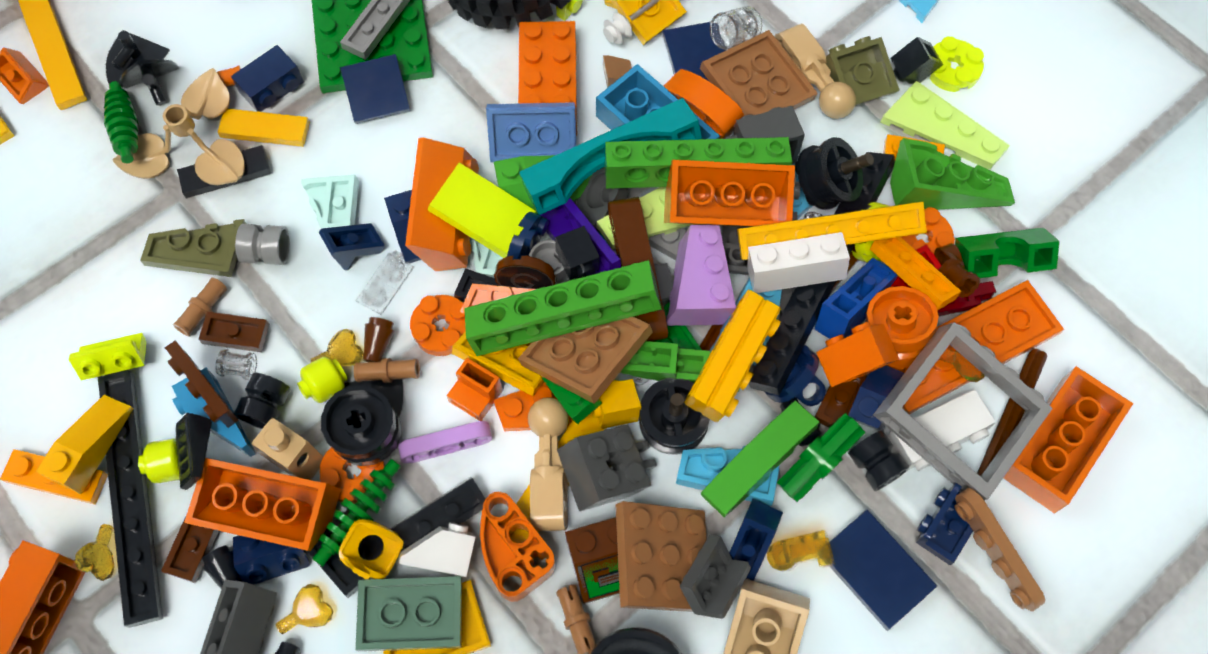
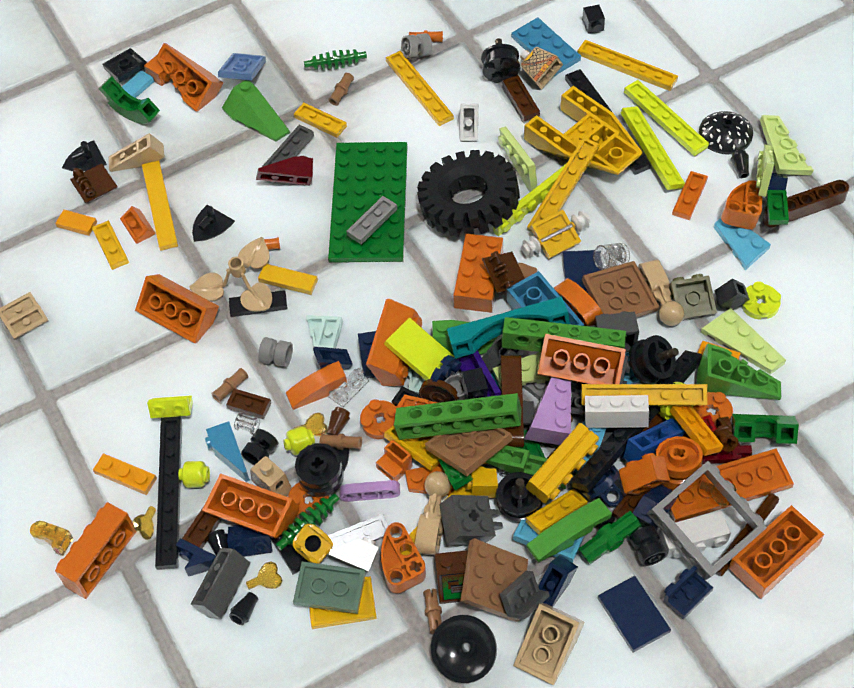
camera: 15 degrees right, 10 degrees down
yellow slope [36,395,134,494] -> none
green piece [104,81,138,164] -> none
black shield [120,59,179,106] -> none
olive wing [140,219,247,277] -> none
reddish brown plate [164,340,239,428] -> none
black slope [176,413,212,490] -> none
dark blue brick [231,45,304,112] -> none
dark blue tile [340,54,411,124] -> none
medium blue tile [486,102,576,162] -> none
clear yellow leg [767,530,835,572] -> none
medium nougat plate [955,488,1045,611] -> none
none -> orange slope [135,274,219,343]
none -> dark blue slope [176,538,216,576]
none -> orange slope [286,361,347,410]
none -> reddish brown hinge [482,251,525,293]
none -> yellow tile [526,488,588,535]

